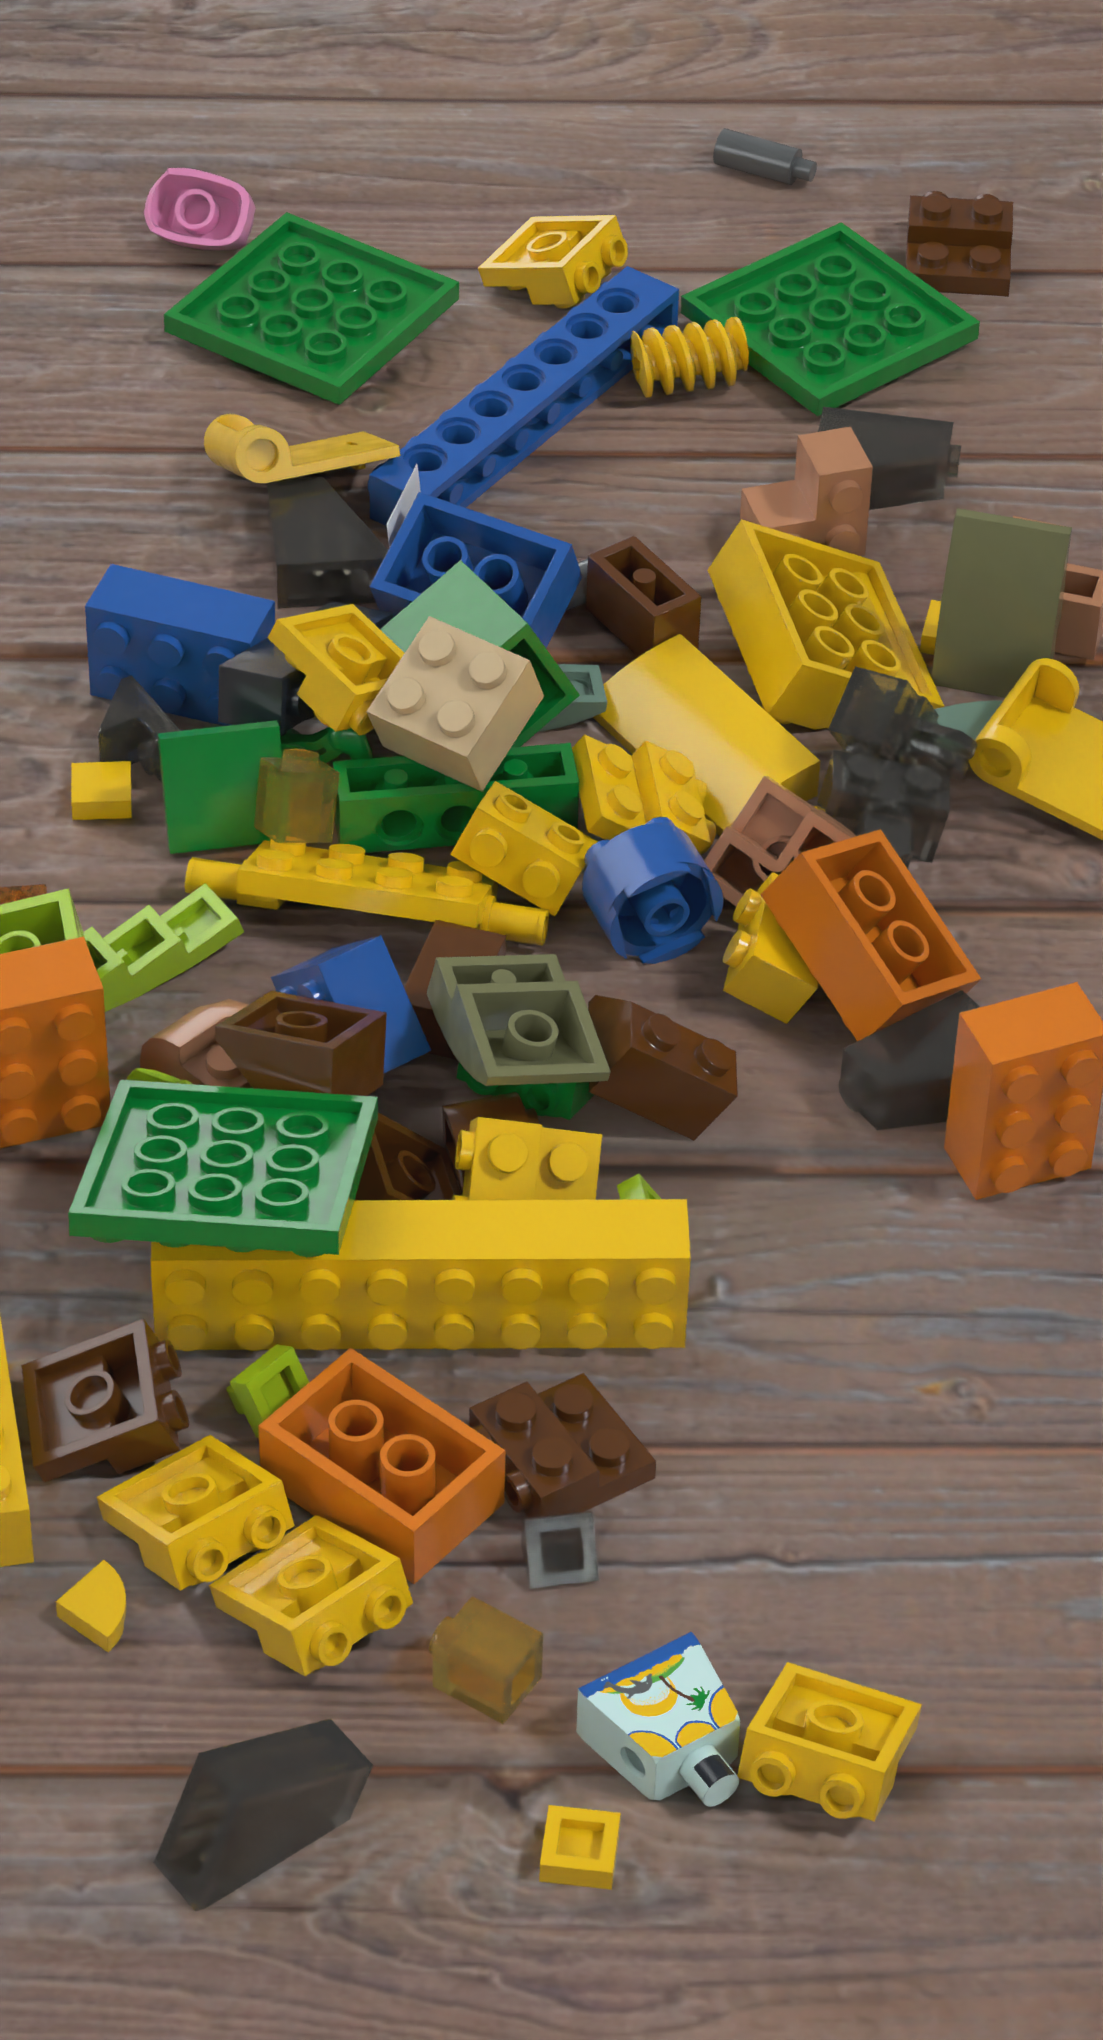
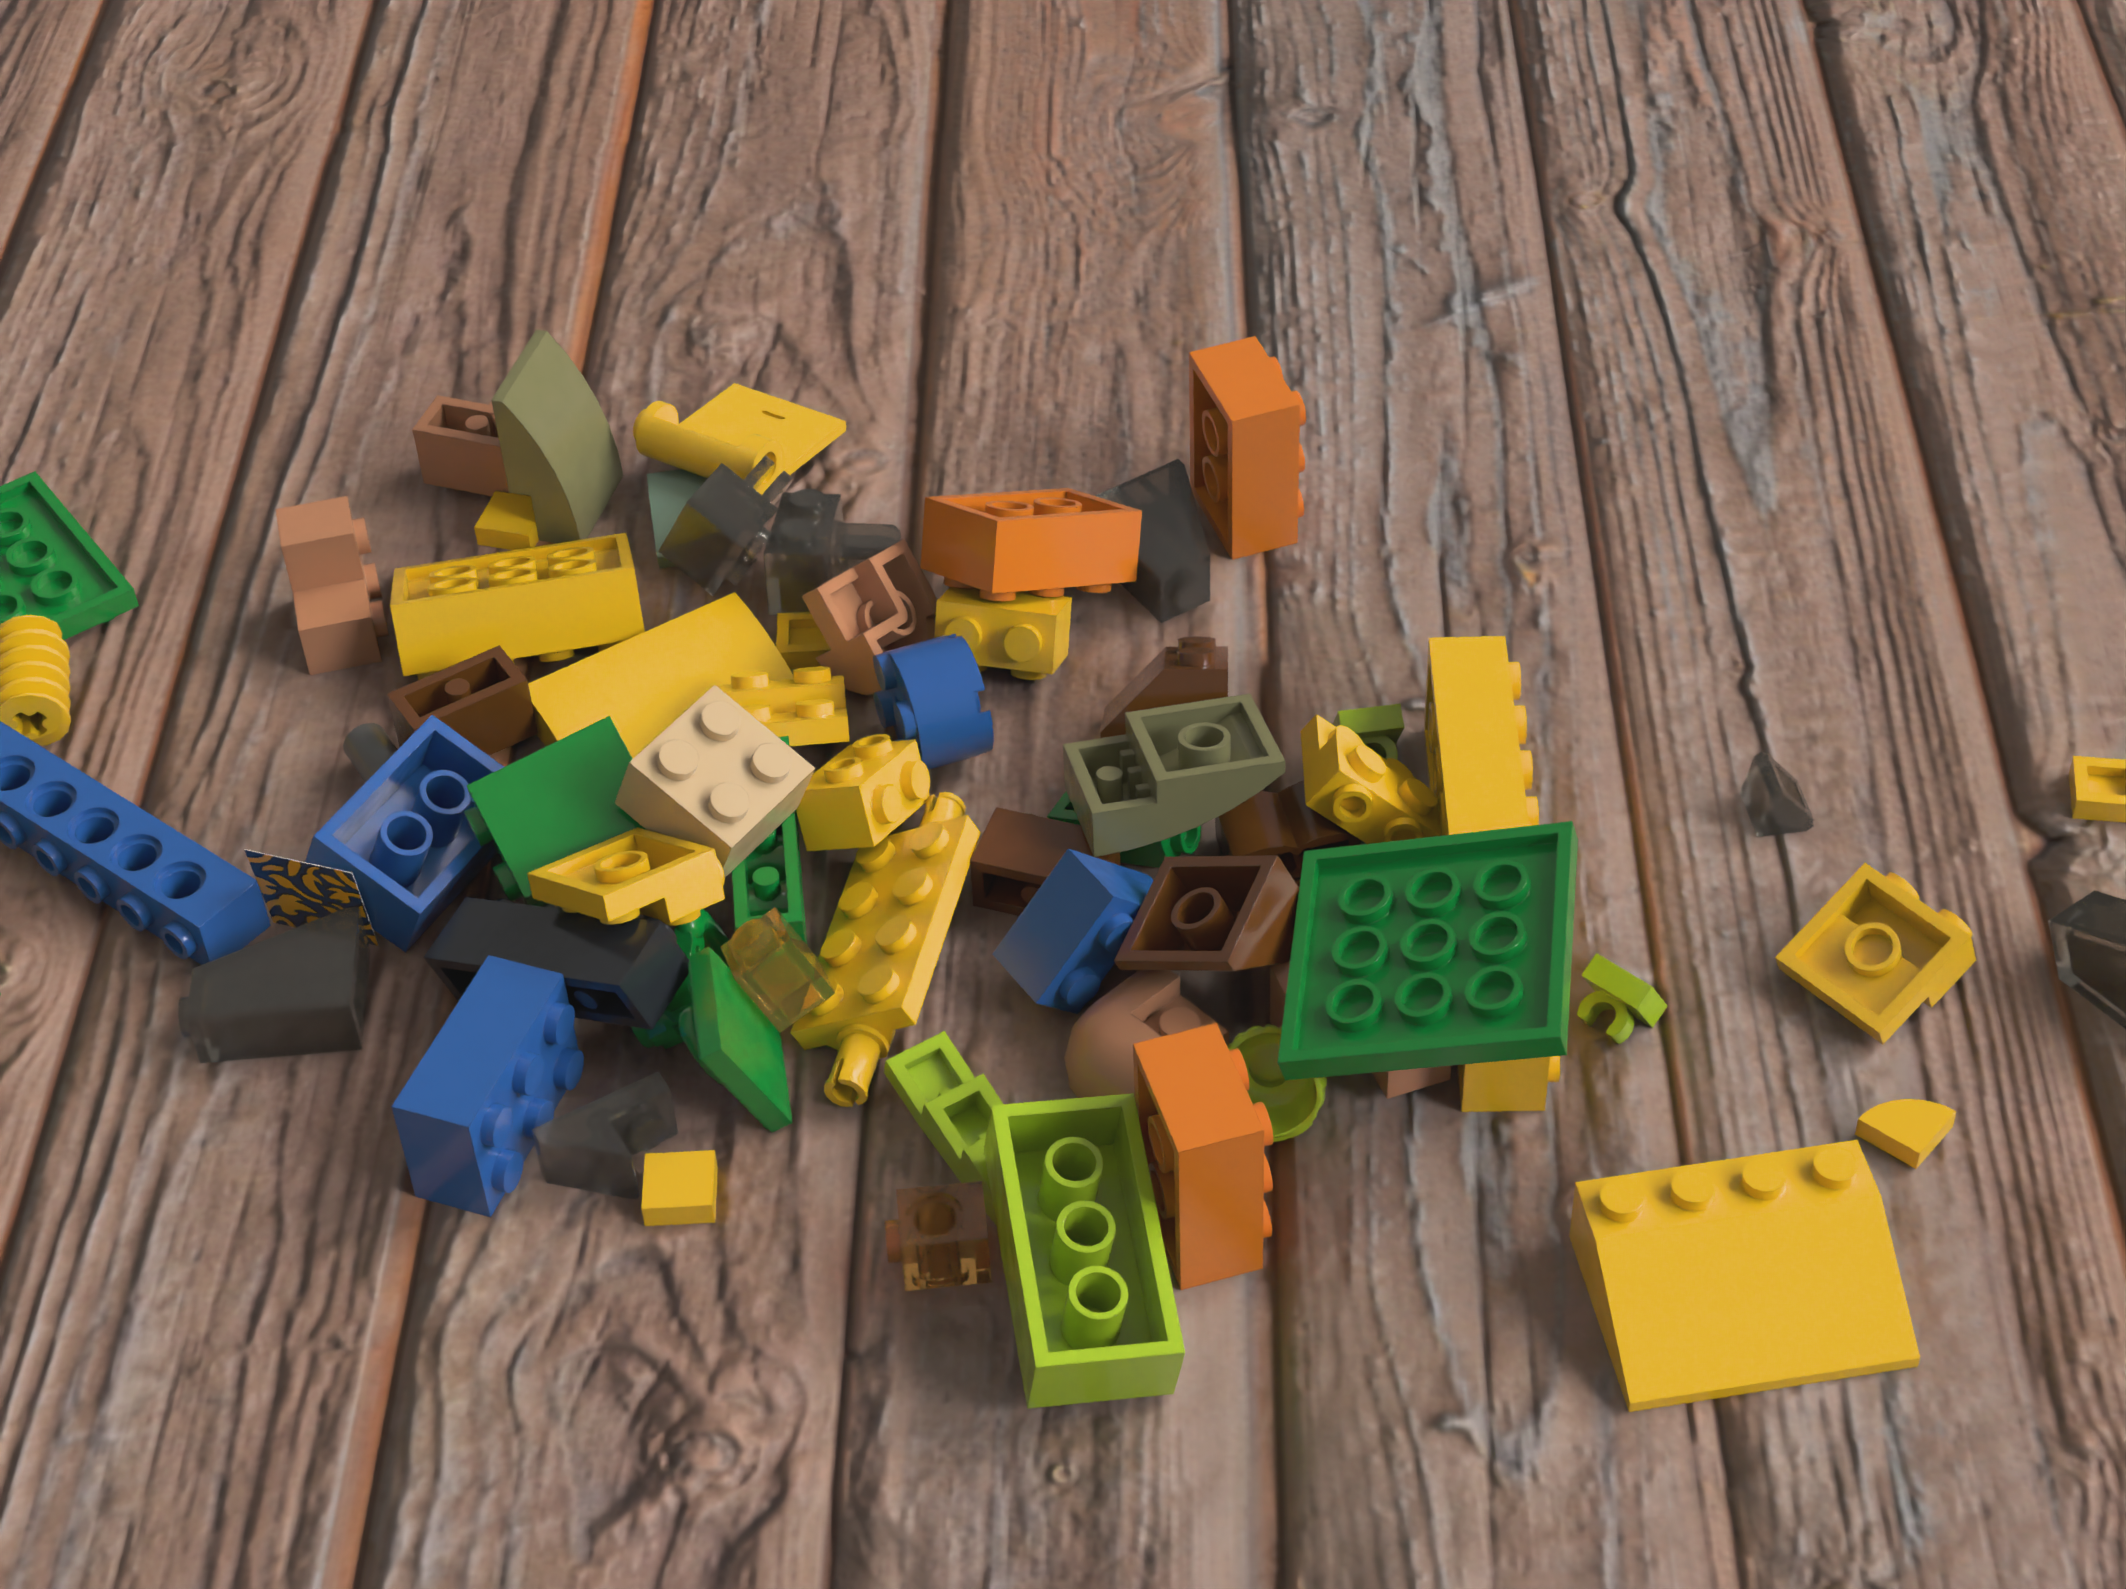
camera: 85 degrees left, 0 degrees up
reddish brown plate [21,1318,189,1482] -> none
yellow plate [96,1435,295,1591] -> none
yellow door [204,414,401,483] -> none
orange brick [258,1347,506,1584] -> none
clear yellow brick [429,1596,543,1725] -> none
reddish brown plate [469,1373,656,1533] -> none
light aqua torso [576,1632,740,1807] -> none
yellow plate [737,1662,922,1821] -> none
clear smoke slope [818,407,962,510] -> none

